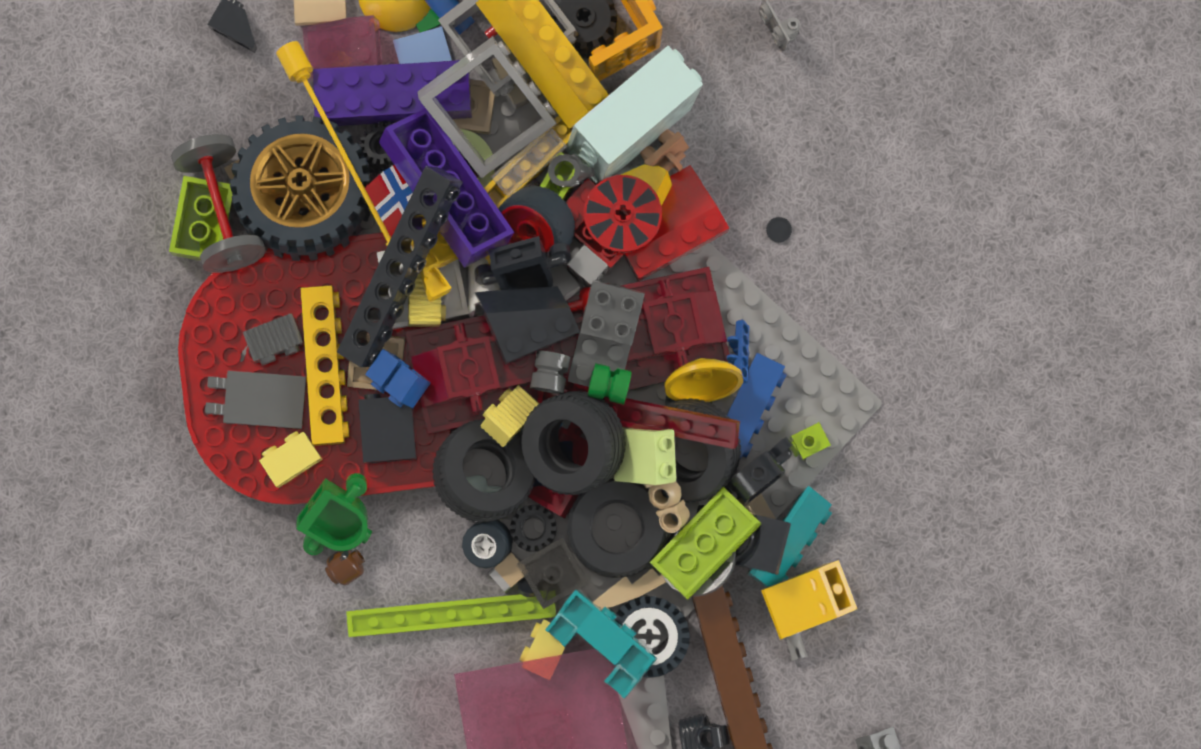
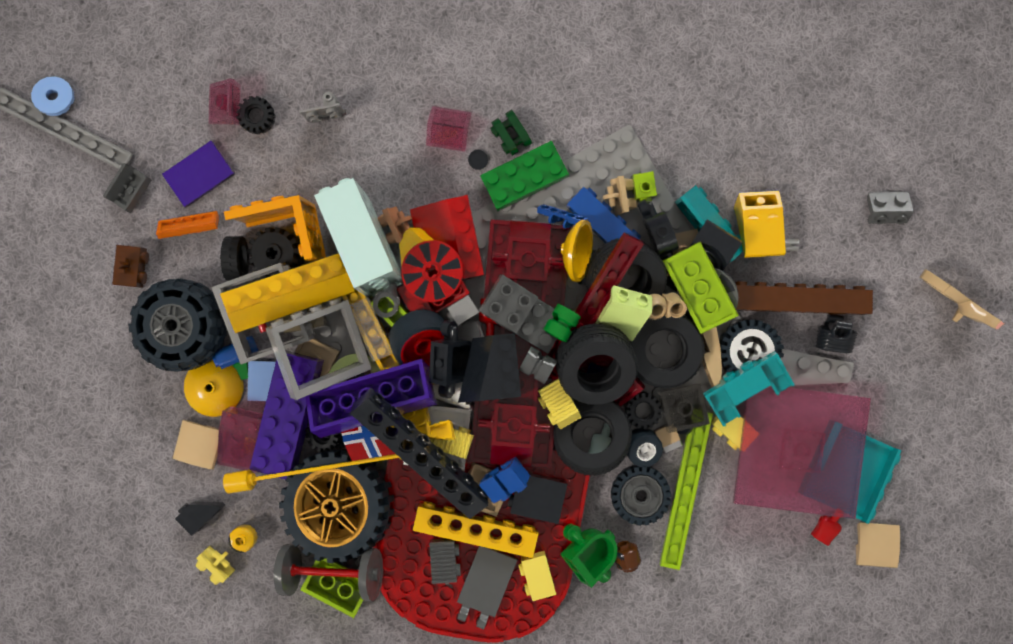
camera: 65 degrees left, 5 degrees up
none -> light yellow hips [196,546,235,585]
none -> yellow head [228,524,258,553]
none -> clear pink slope [426,106,472,152]
none -> green plate [480,141,569,212]
none -> dark green brick [490,109,532,156]
none -> tan hips [602,176,637,215]
none -> wheel [611,465,671,526]

